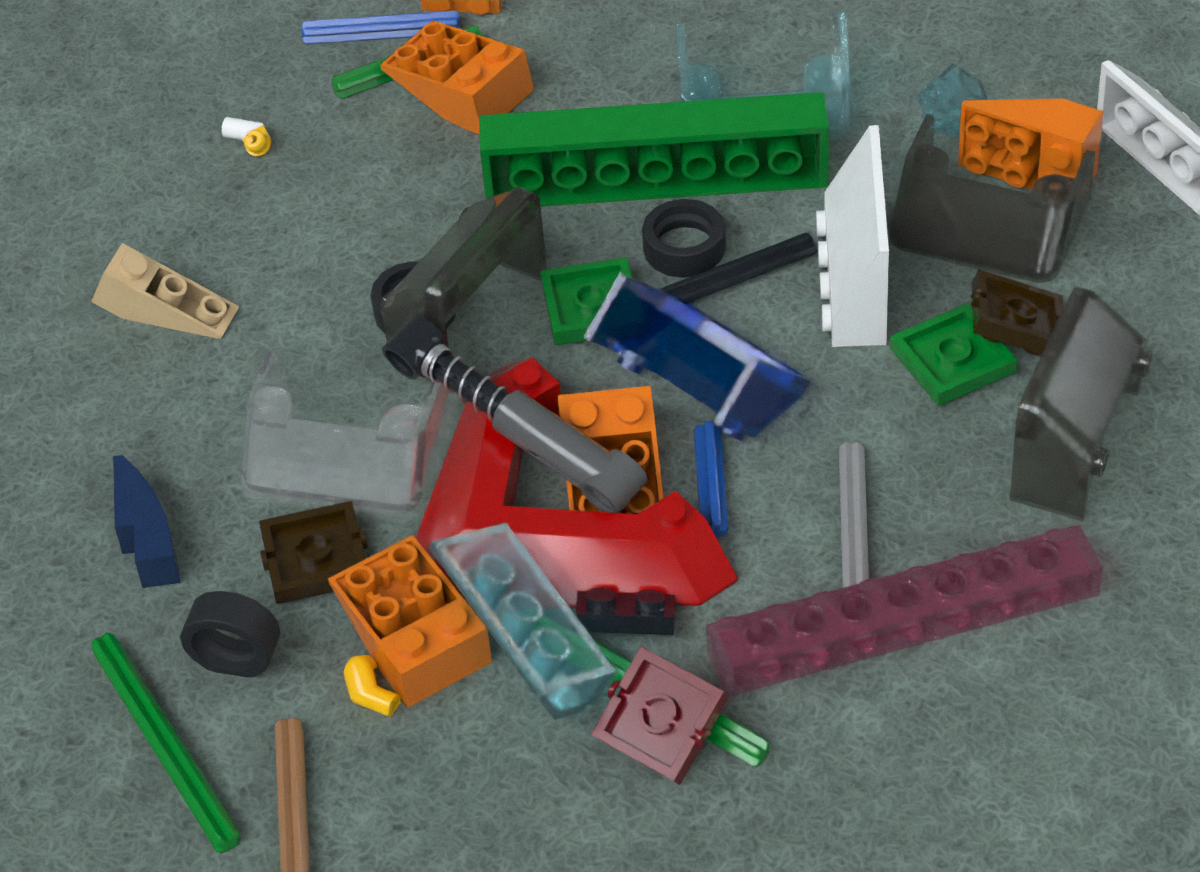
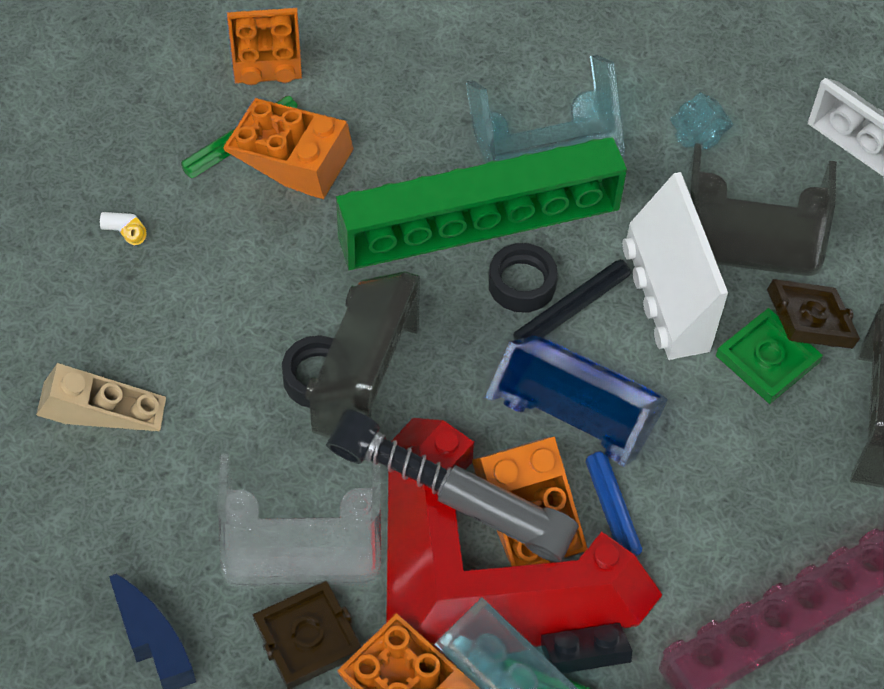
camera: 20 degrees left, 10 degrees up
axle [302,10,461,44] -> none
green plate [540,257,643,345] -> none
light grey axle [839,442,869,598] -> none
orange slope [958,98,1104,205] -> none

